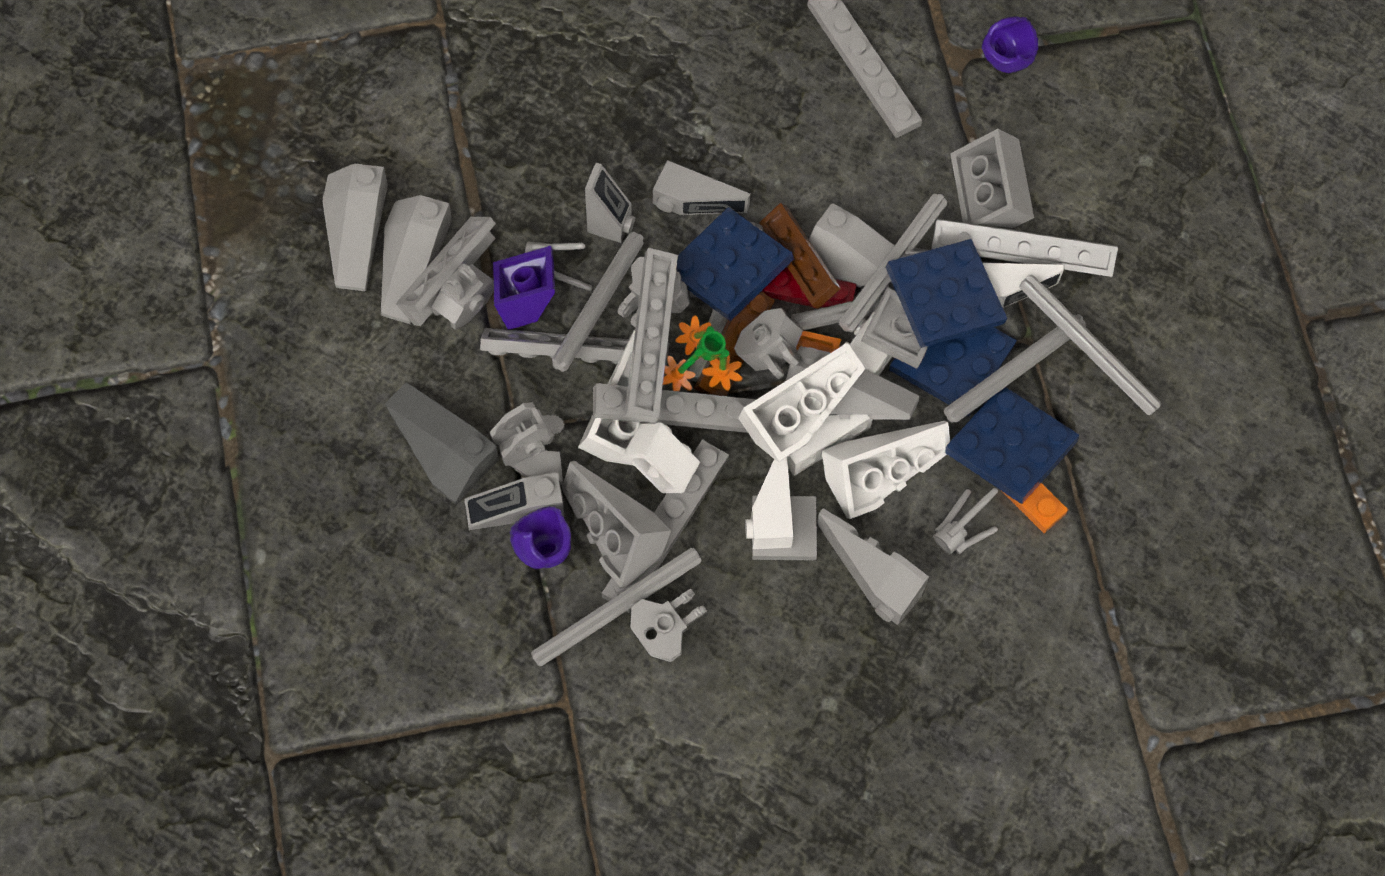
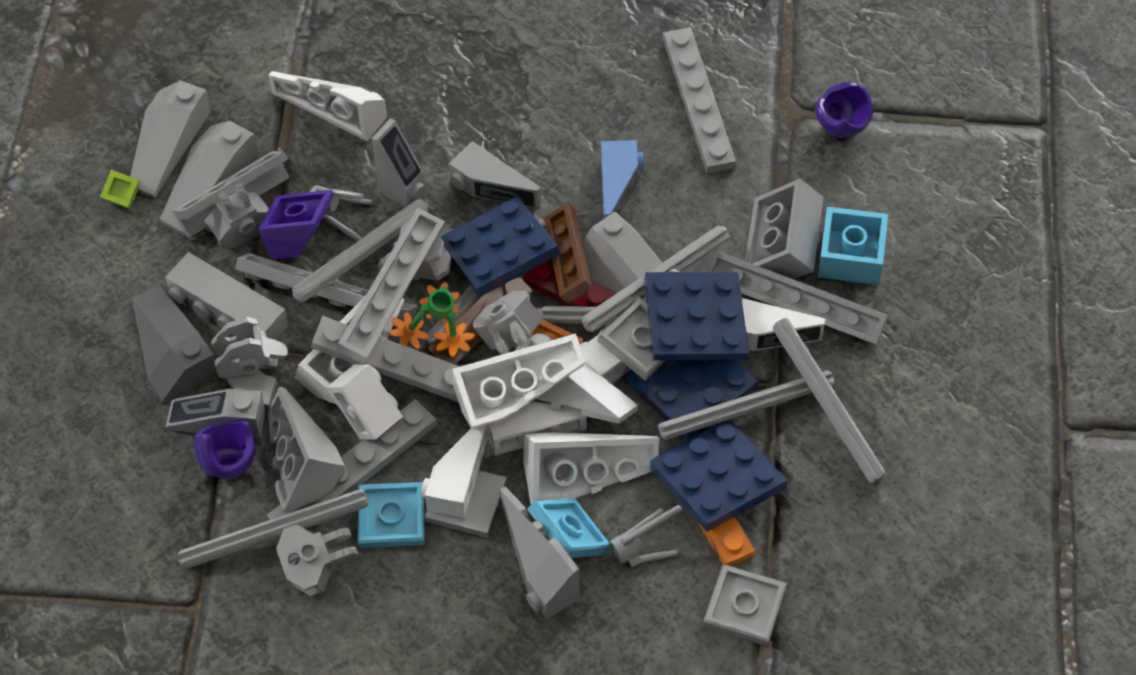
camera: 20 degrees right, 10 degrees down
none -> lime plate [100,170,141,209]
none -> light grey brick [165,252,289,340]
none -> white wedge [269,71,387,141]
none -> medium azure tile [358,482,425,548]
none -> medium azure tile [527,499,611,558]
none -> medium blue slope [601,140,644,219]
none -> light grey tile [703,564,787,646]
none -> medium azure brick [818,207,888,285]

